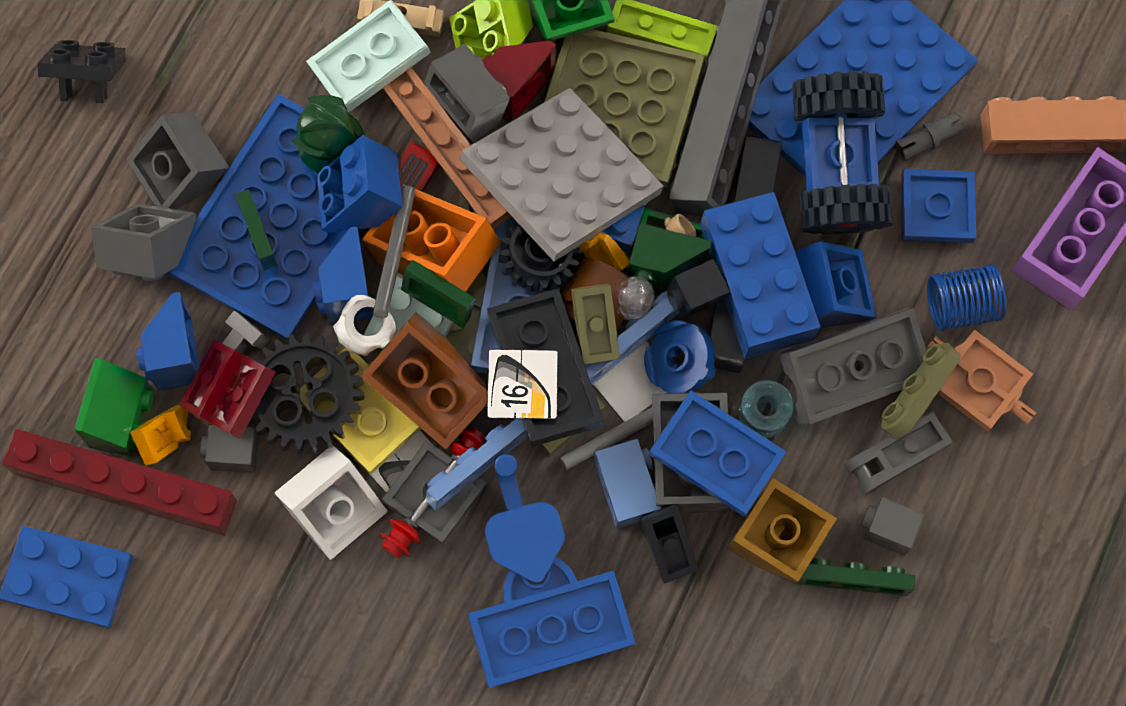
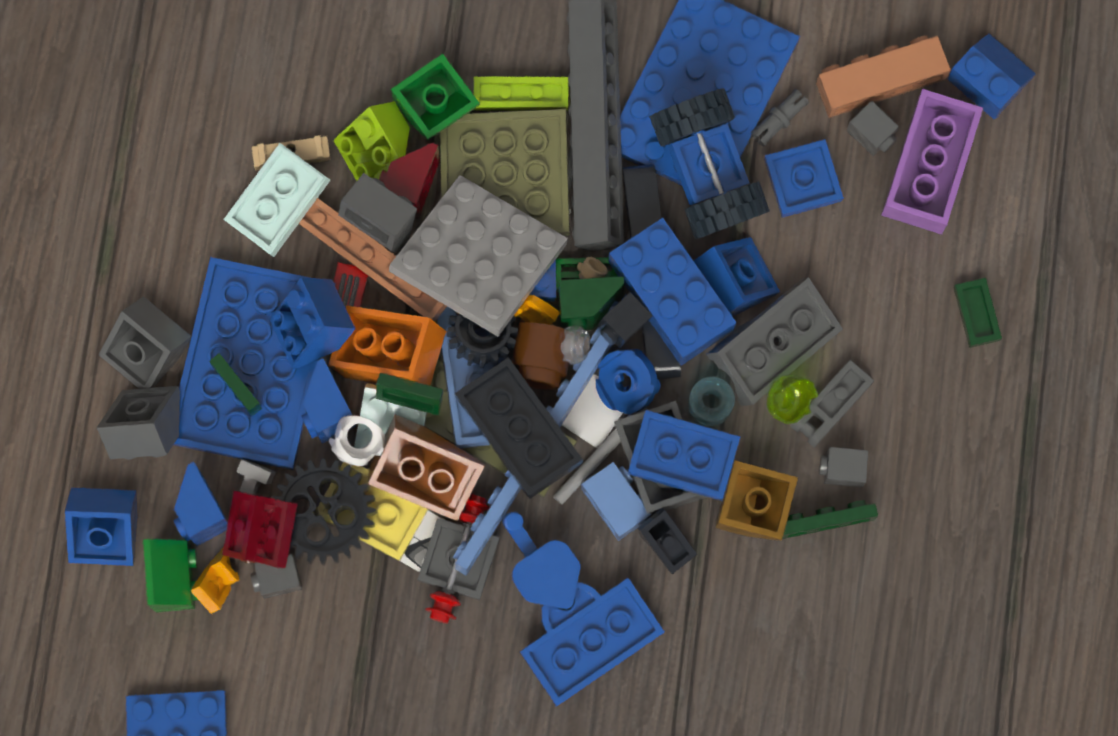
camera: 15 degrees left, 5 degrees up
dark red brick [2,429,237,536] -> none
black plate [38,40,126,103] -> none
white slope [275,445,388,560] -> none
dark green helmet [292,95,366,174] -> none
dark grey bar [373,185,416,318] -> none
sticker [488,350,557,419] -> none
olive plate [571,283,620,364] -> none
olive plate [881,343,960,439] -> none
blue piece [927,264,1007,331] -> none
nougat plate [927,329,1037,432] -> none
none -> blue slope [65,488,138,566]
none -> clear neon green hair [766,375,818,424]
none -> dark grey brick [846,101,899,157]
none -> dark green tile [953,278,1002,348]

